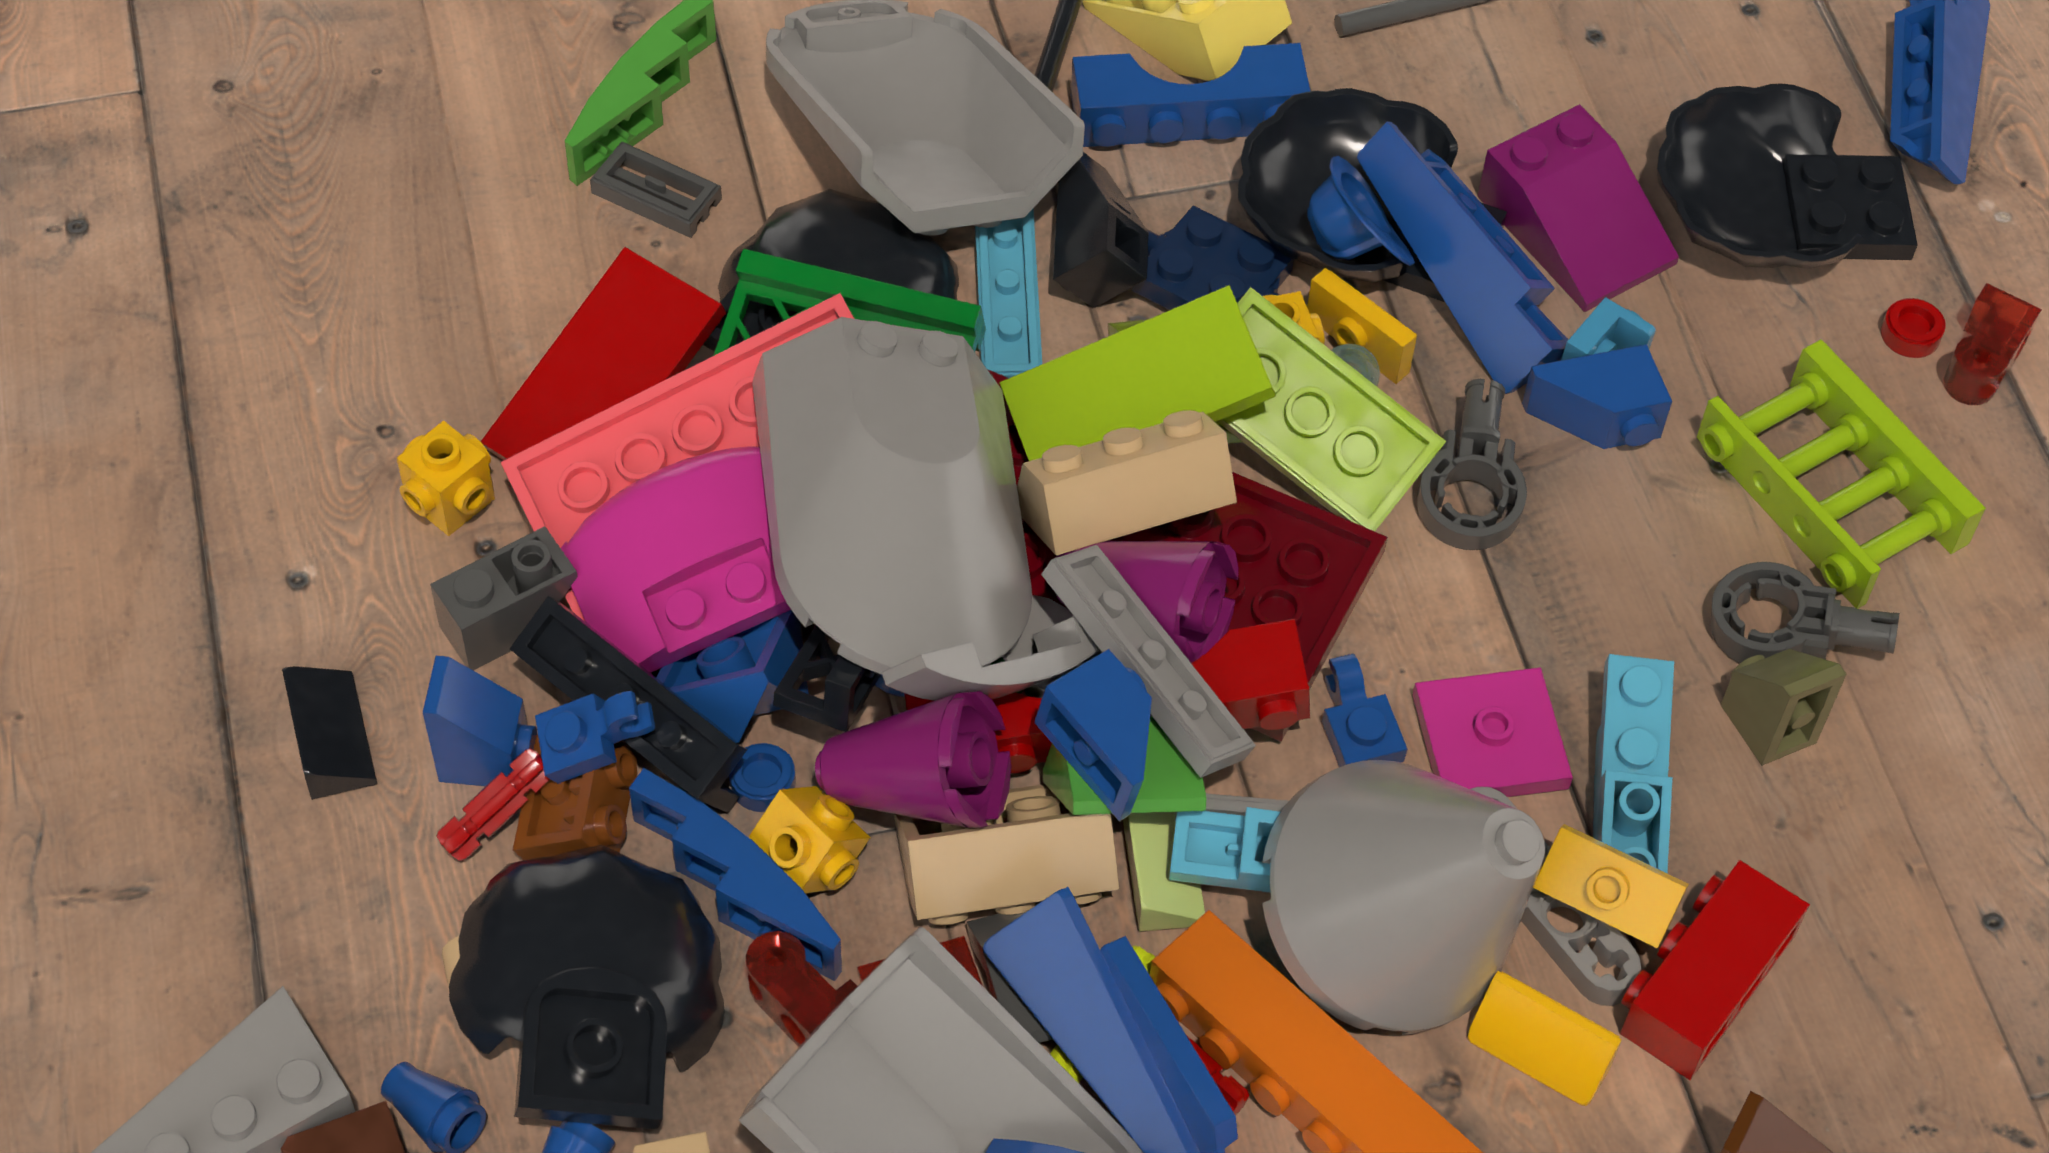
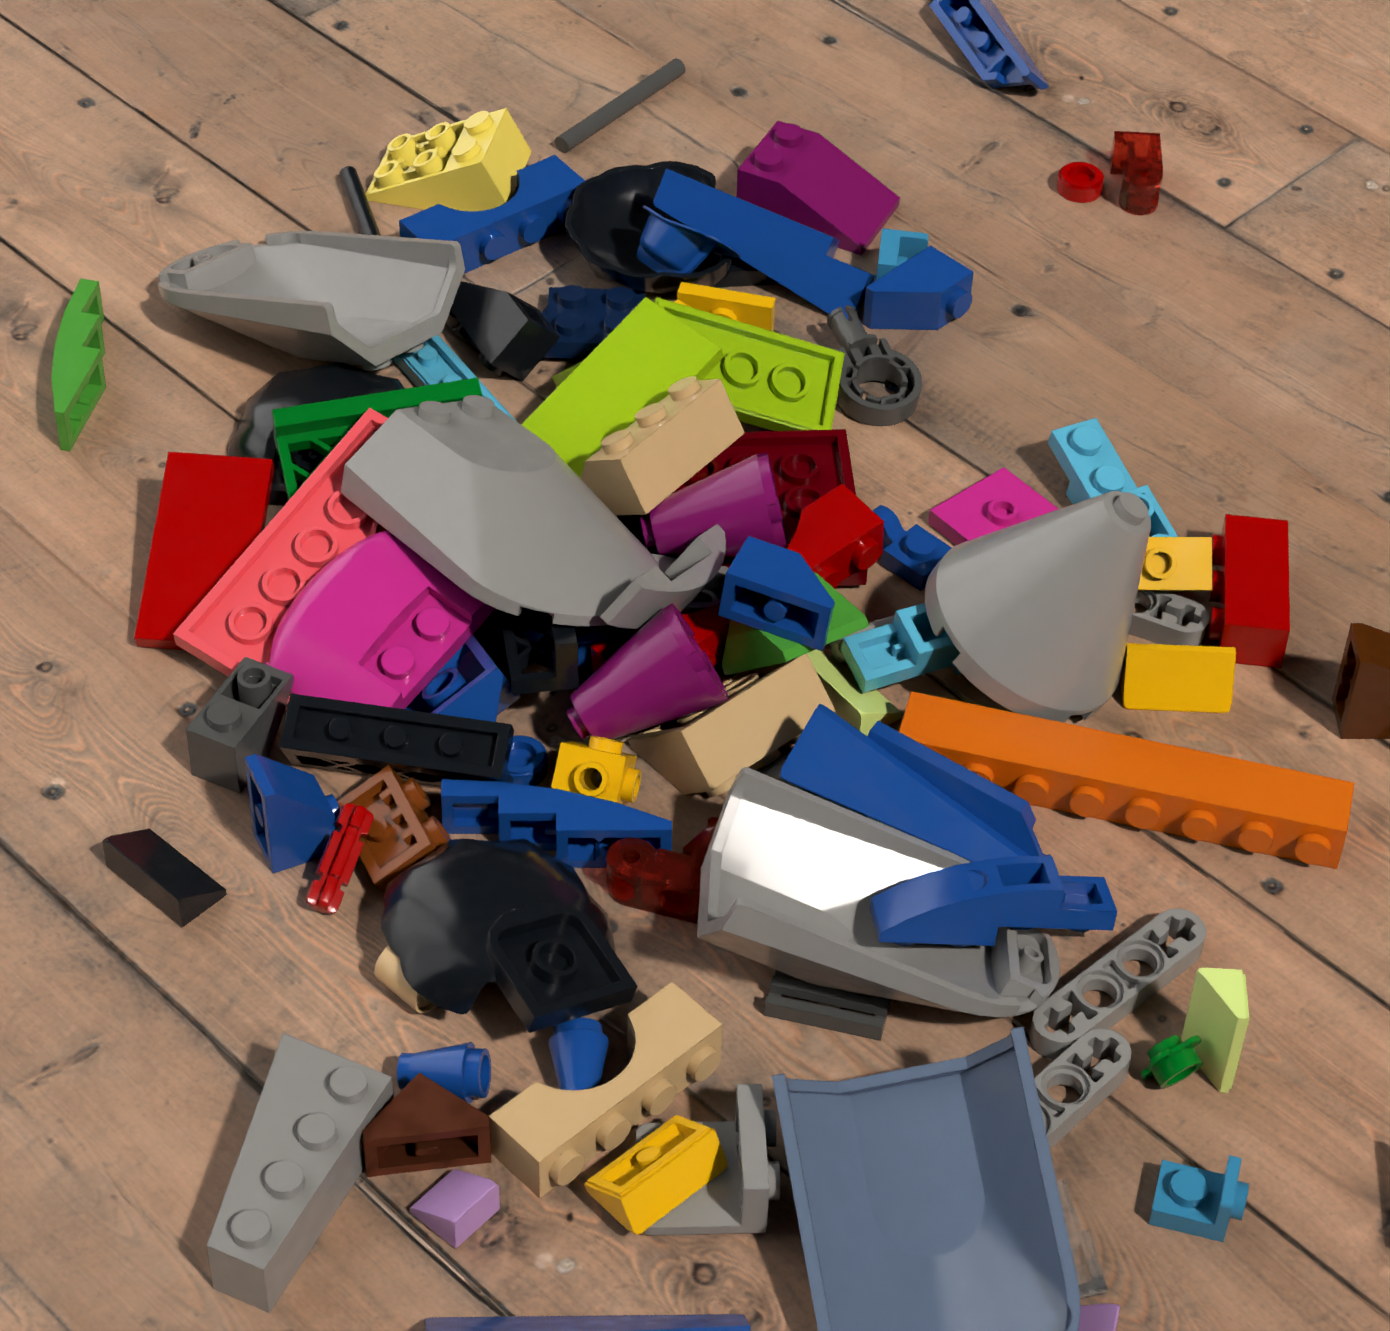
camera: 30 degrees left, 10 degrees down
yellow brick [397,420,495,536] -> none
blue plate [535,691,655,784] -> none
dark grey tile [590,142,722,238] -> none
light grey tile [1041,545,1256,778] -> none
black animal [1657,83,1918,269] -> none
lime fence [1696,339,1986,609] -> none
dark grey pin [1710,562,1900,663] -> none
olive slope [1721,649,1847,766] -> none

